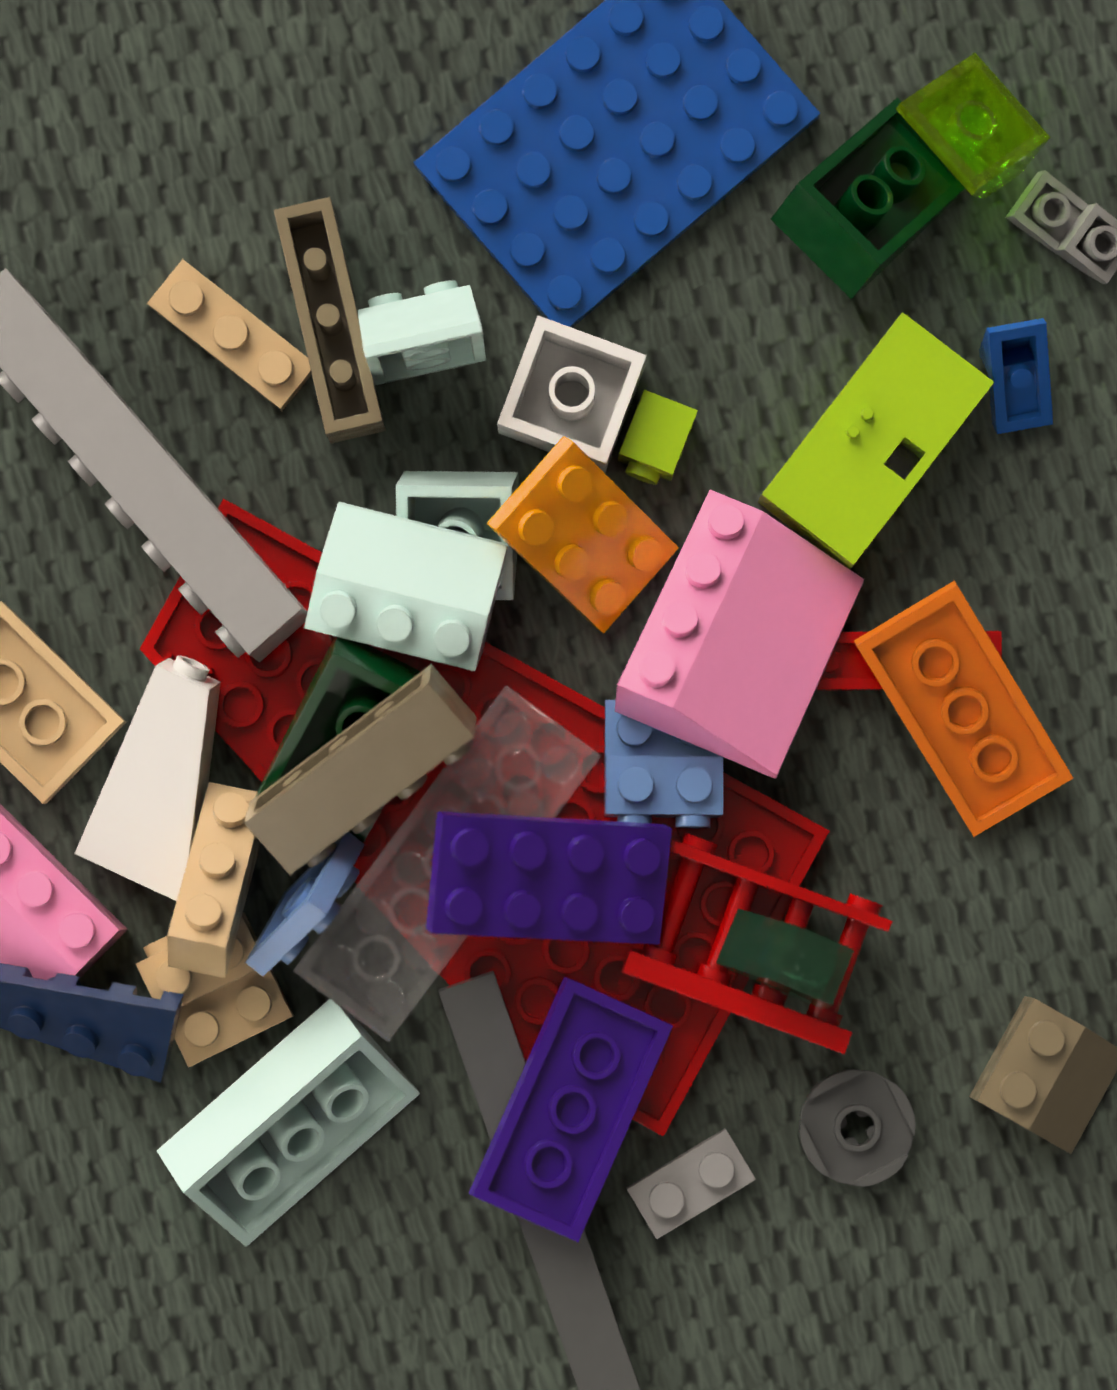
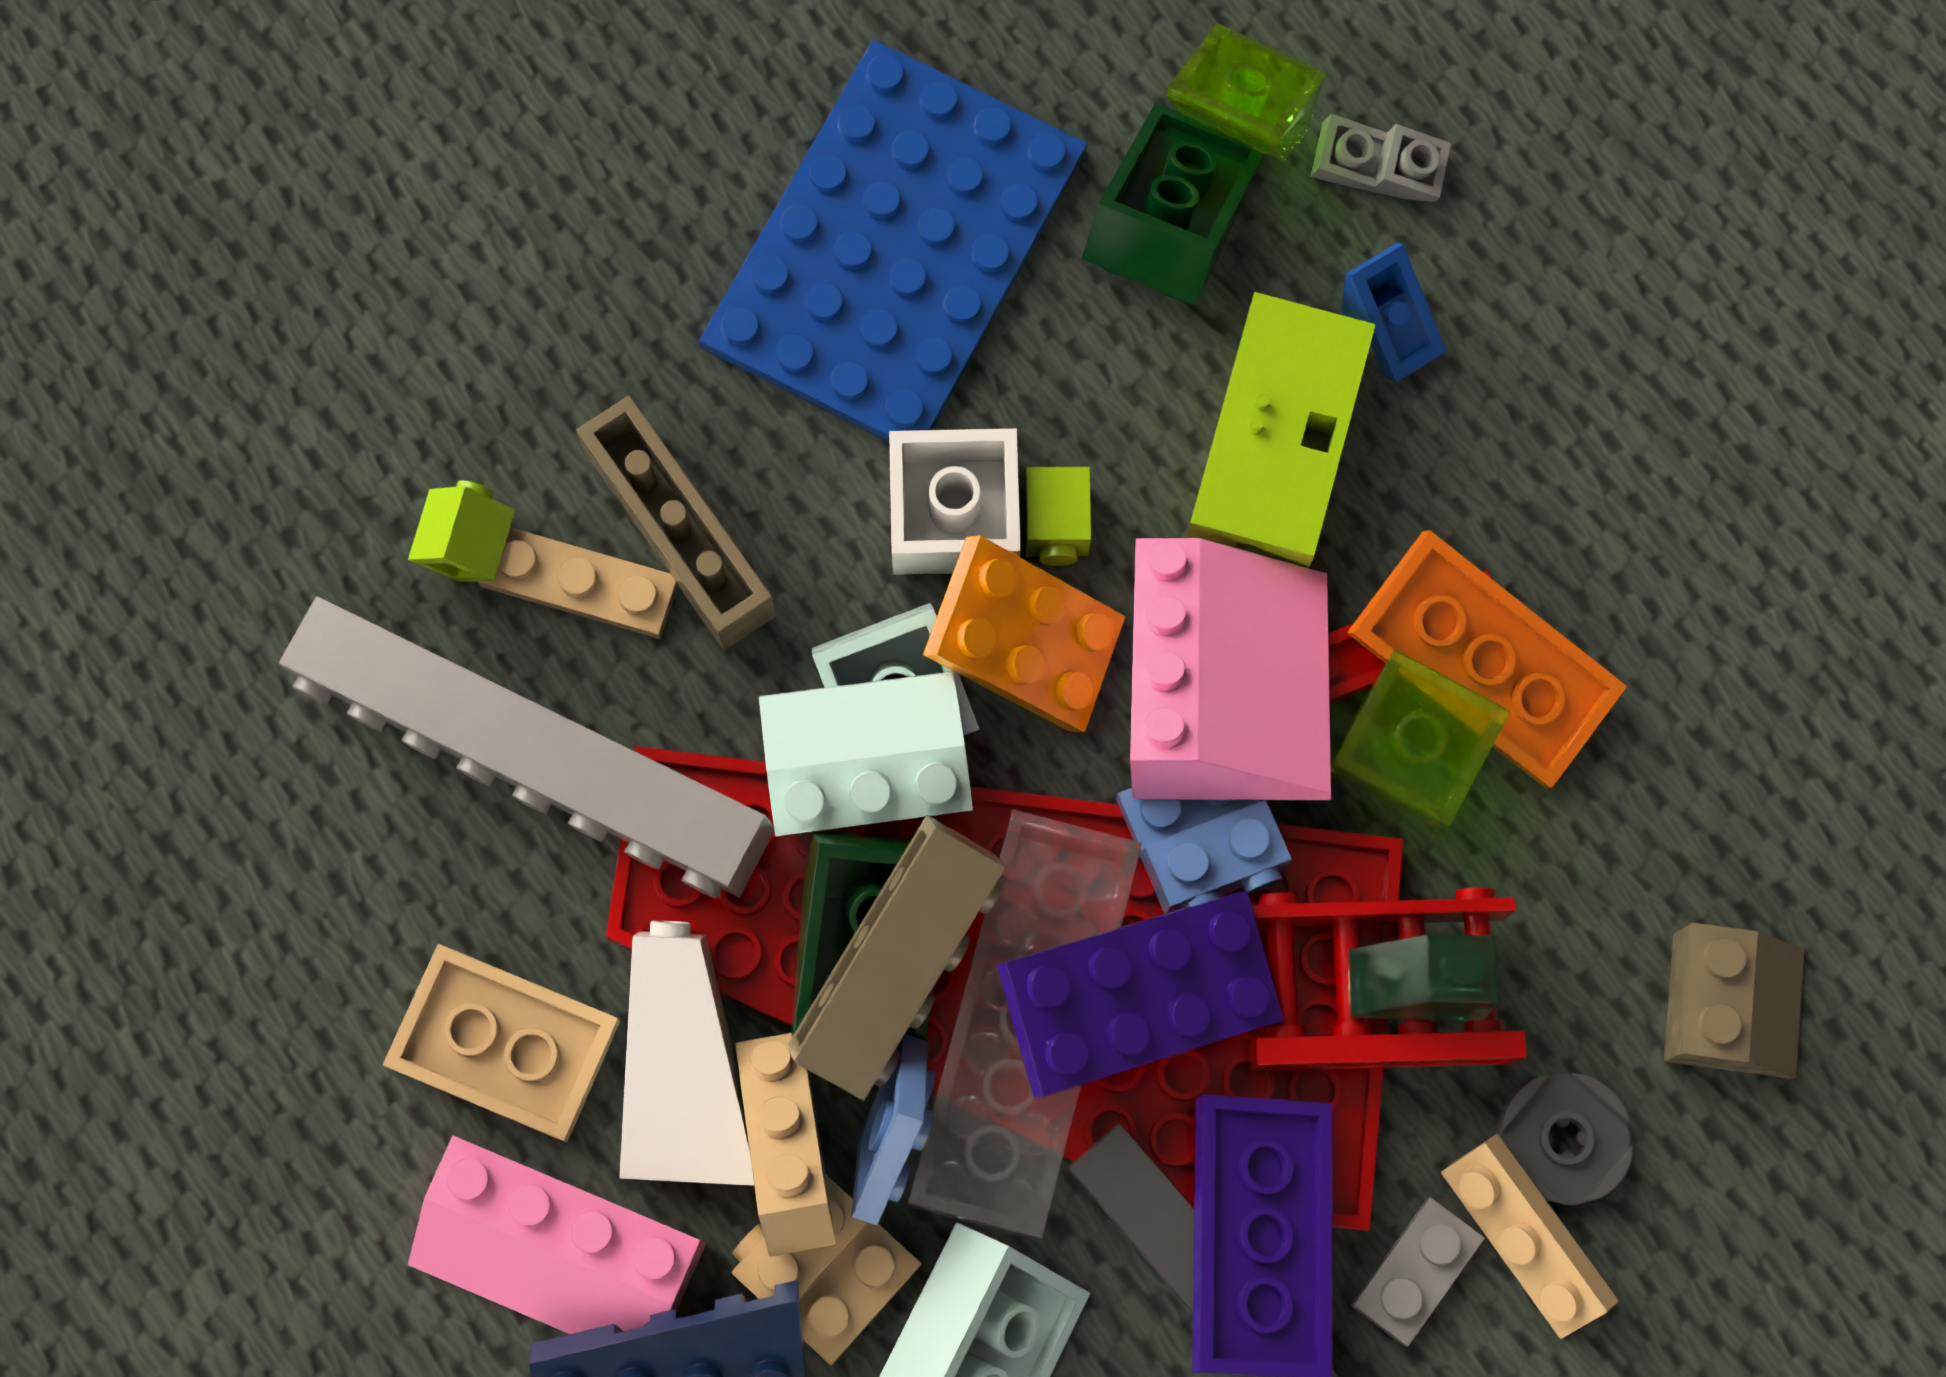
camera: 25 degrees left, 10 degrees down
light aqua slope [357,280,486,385] -> none
none -> lime brick [408,480,515,582]
none -> clear neon green slope [1330,649,1511,830]
none -> tan plate [1440,1134,1619,1339]

